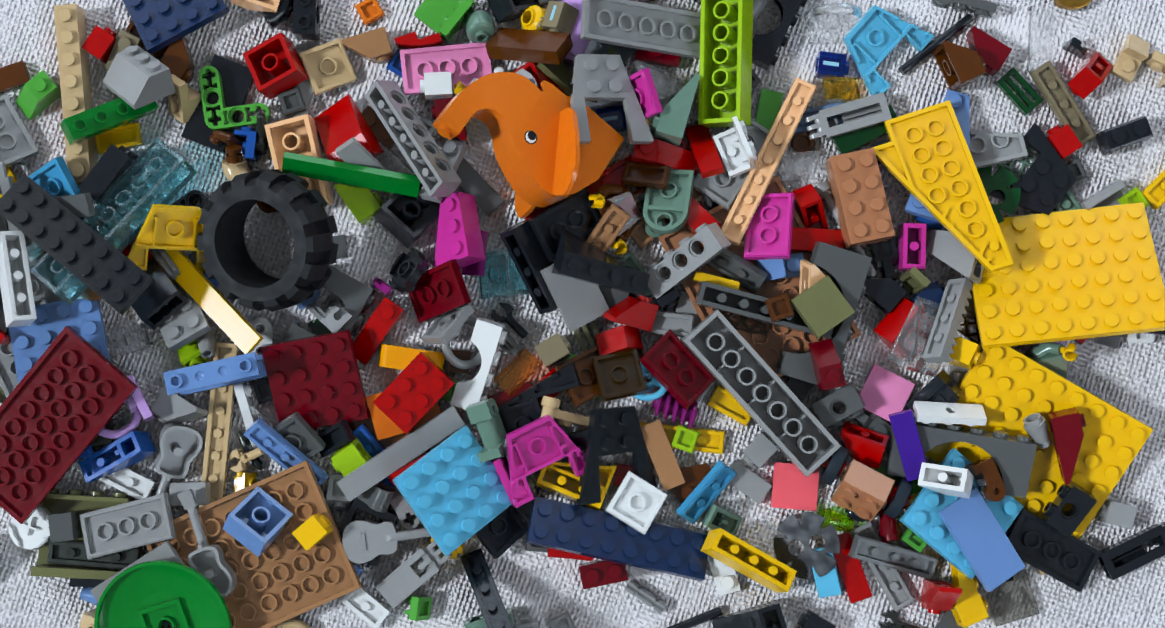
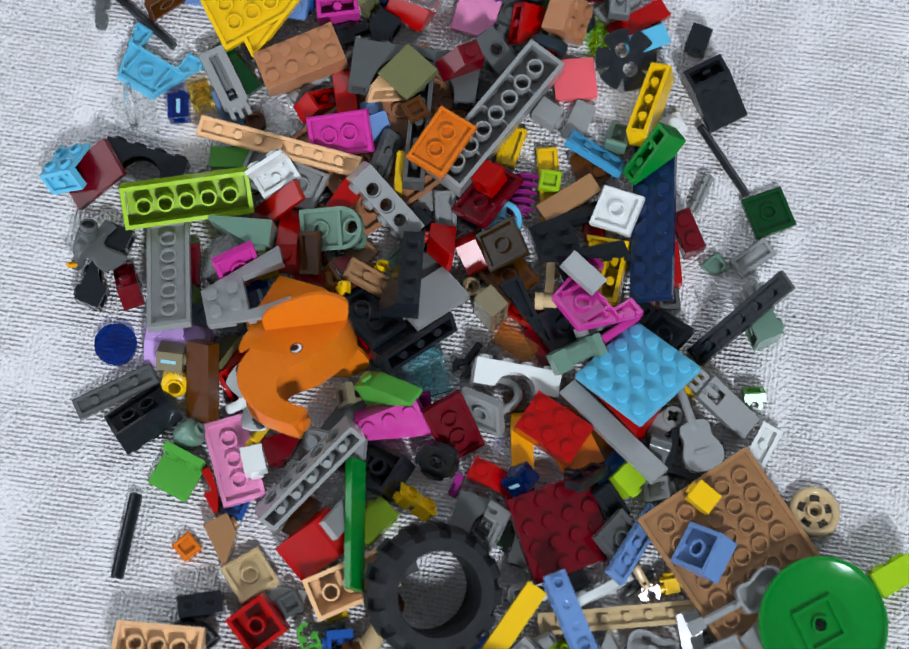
camera: 100 degrees left, 10 degrees down
none -> dark tan tile [335,382,362,409]
none -> bright green slope [354,371,423,406]
none -> yellow hinge [392,482,437,521]
none -> orange tile [406,105,477,180]
none -> tan hinge [462,277,481,296]
none -> red brick [471,159,508,198]
none -> clear blue brick [500,461,540,498]
none -> light grey tile [560,250,607,296]
none -> black plate [563,462,610,493]
none -> green slope [622,122,686,185]
none -> sand green tile [700,252,731,274]

